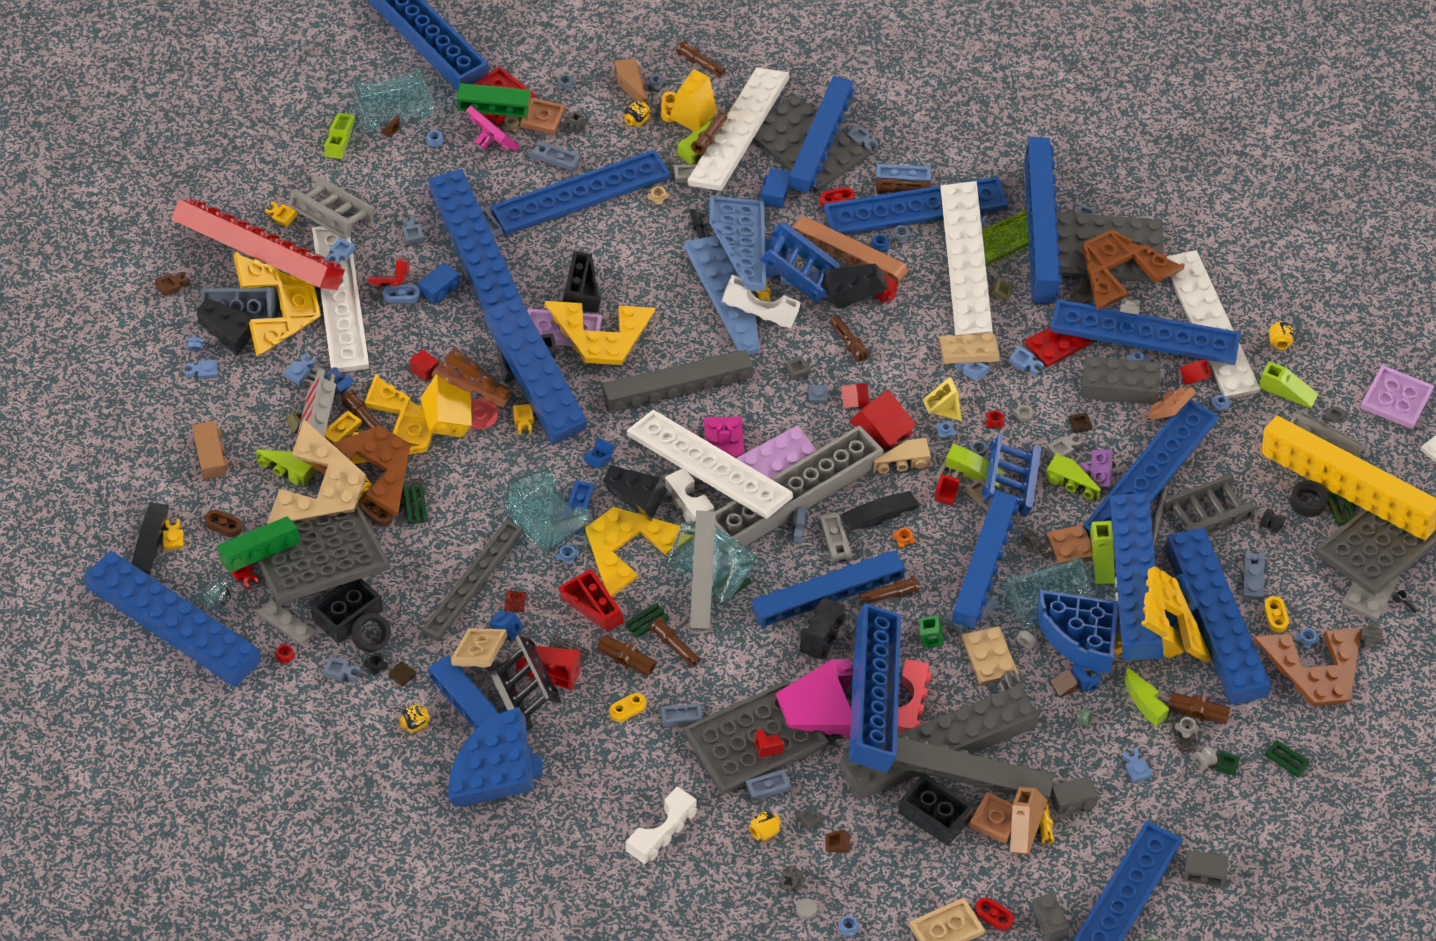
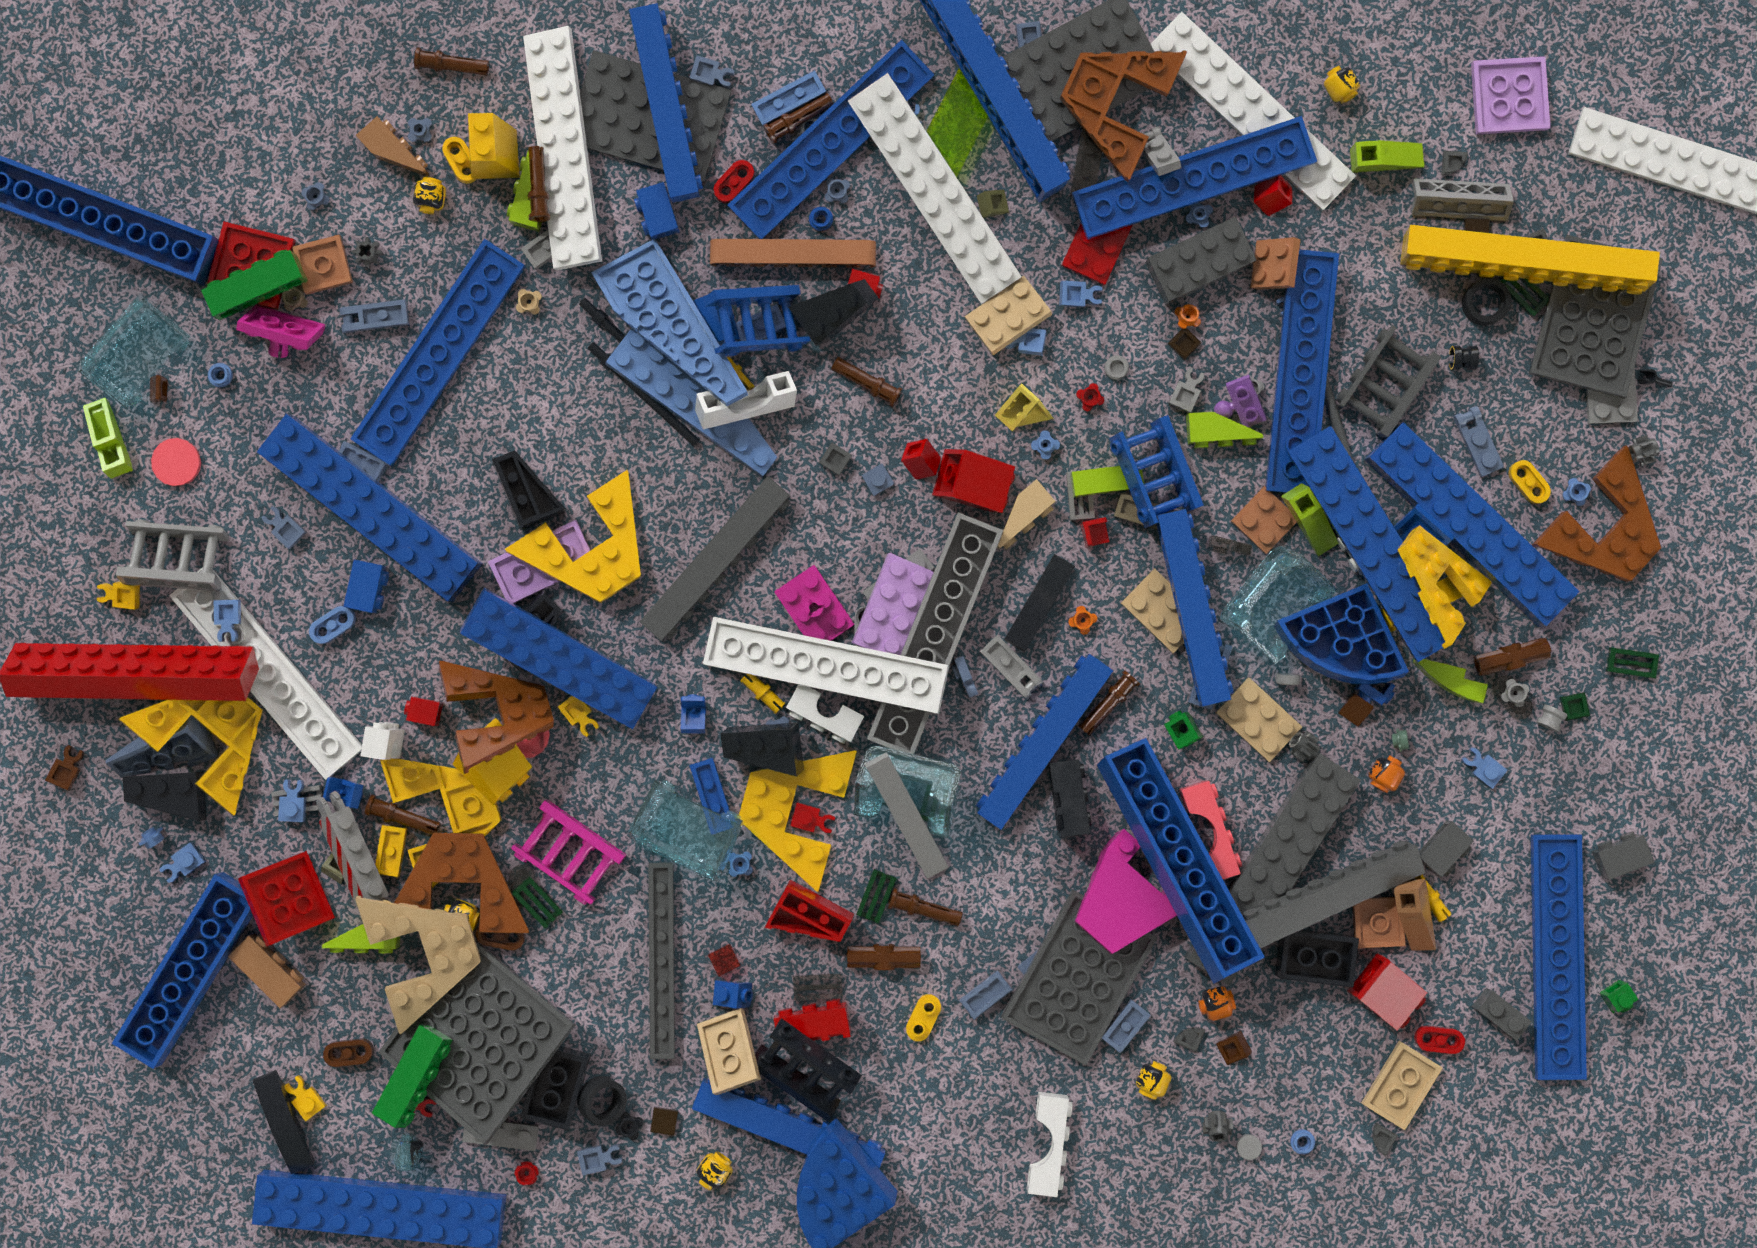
camera: 30 degrees left, 35 degrees up
red bracket [367,257,410,286] -> none
red panel [754,729,784,758] -> none
sand blue plate [970,441,989,459] -> none
medium blue plate [1211,395,1231,411] -> none
none -> blue brick [111,872,253,1069]
none -> coral tile [151,438,201,487]
none -> red plate [238,851,335,947]
none -> white arch [361,722,405,760]
none -> dark pink fence [511,799,626,905]
none -> black bar [587,342,700,447]
none -> yellow pin [740,674,785,714]
none -> red plate [790,802,835,833]
none -> tan plate [1121,568,1184,654]
none -> orange plate [1174,304,1201,329]
none -> orange head [1198,986,1236,1021]
none -> slope [1347,953,1428,1031]
none -> orange head [1368,755,1405,793]

